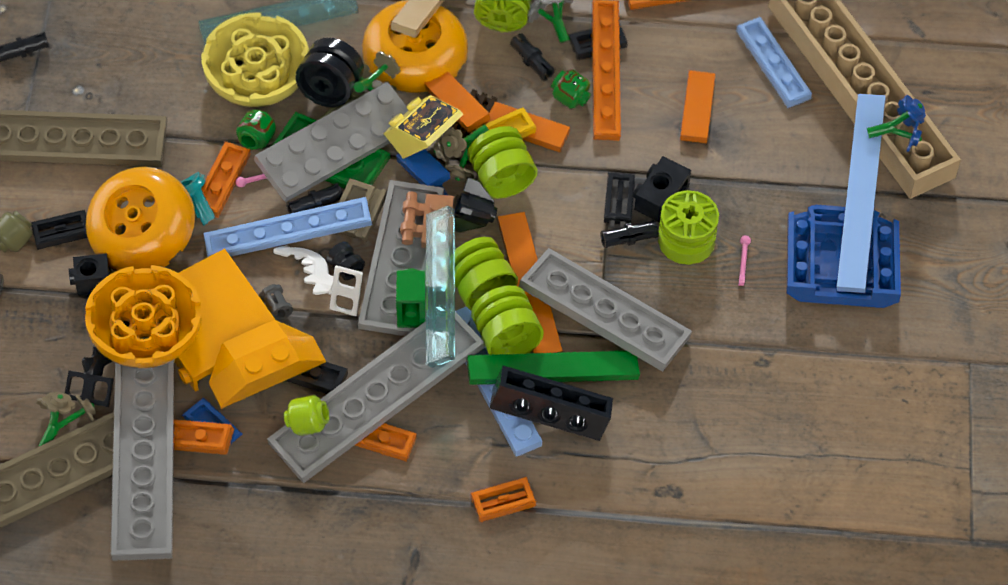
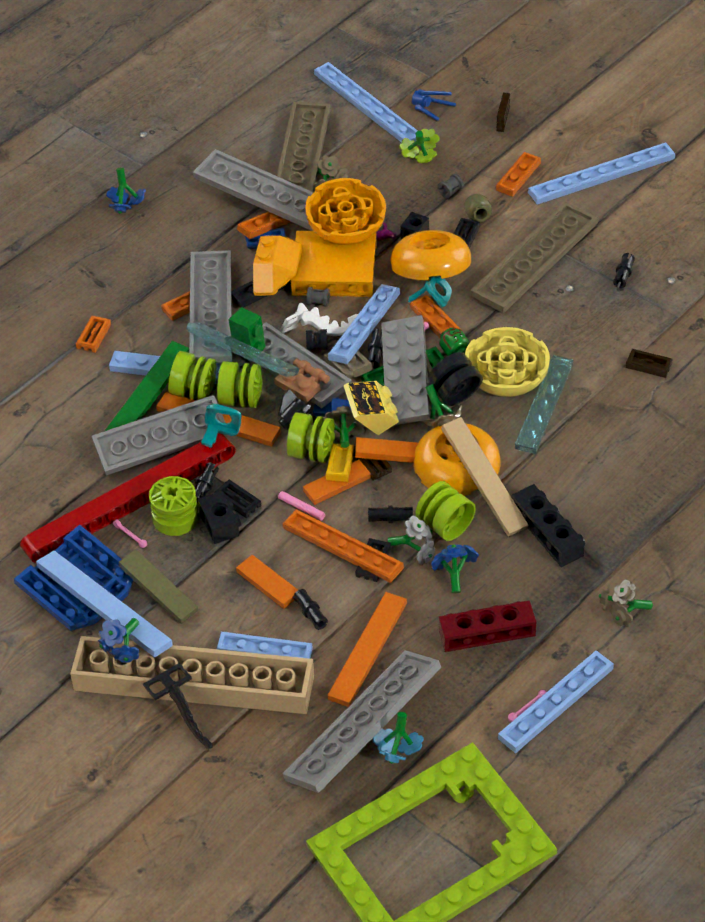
camera: 130 degrees right, 10 degrees down
lime head [284,395,330,436] -> none
black brick [489,365,613,441] -> none
green head [551,69,592,109] -> none
none -> red beam [20,433,236,563]
none -> olive tile [119,549,198,624]
none -> black piece [143,663,213,750]
none -> teal piece [201,404,242,448]
none -> bright pink piece [278,491,325,521]
none -> black pin [293,589,328,630]

